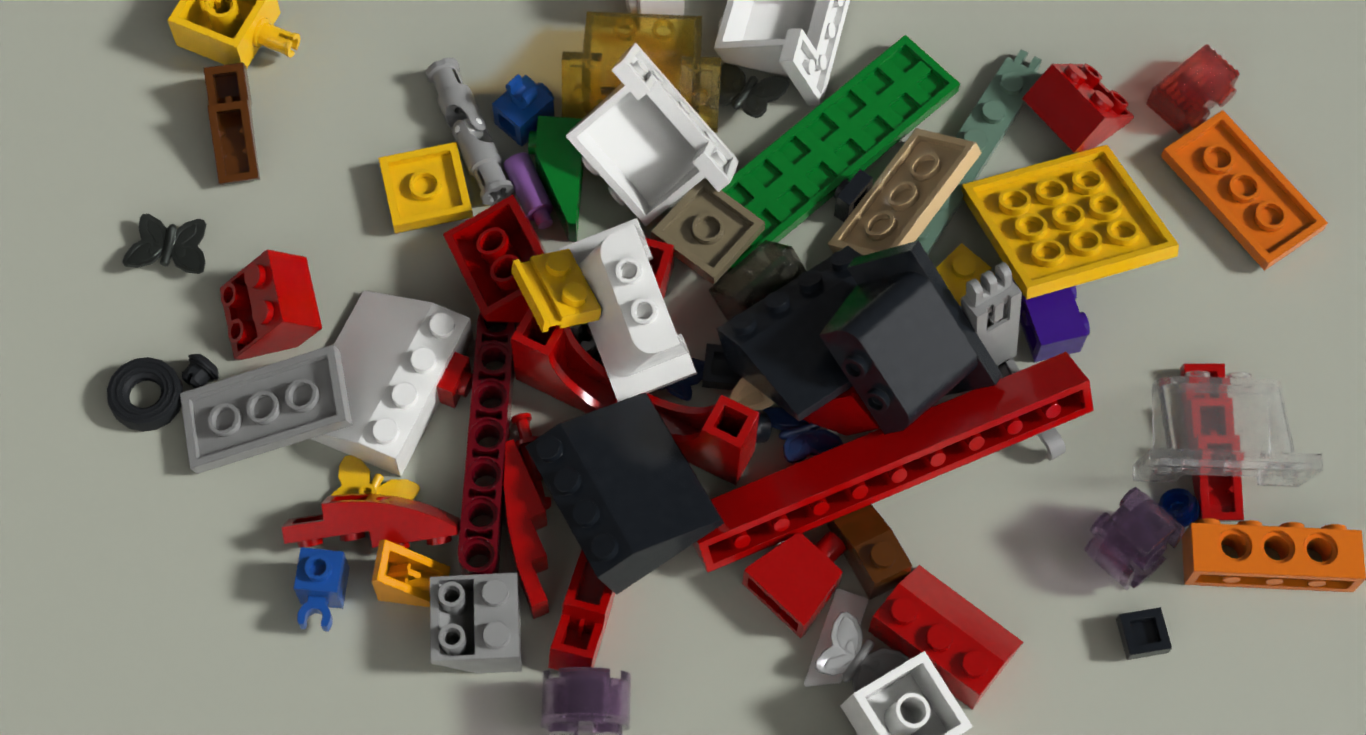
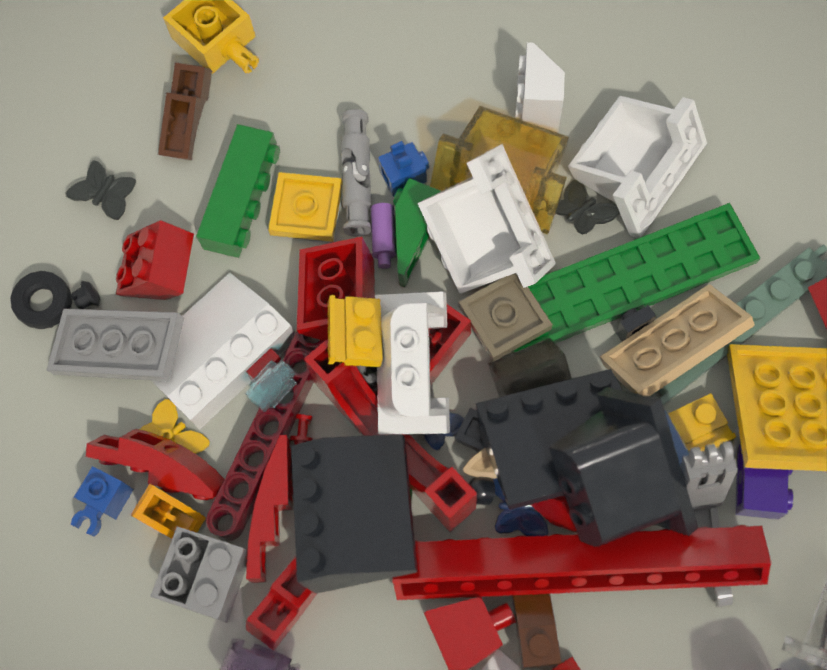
camera: 30 degrees right, 5 degrees up
none -> green brick [196,124,280,258]
none -> clear light blue brick [244,360,296,412]

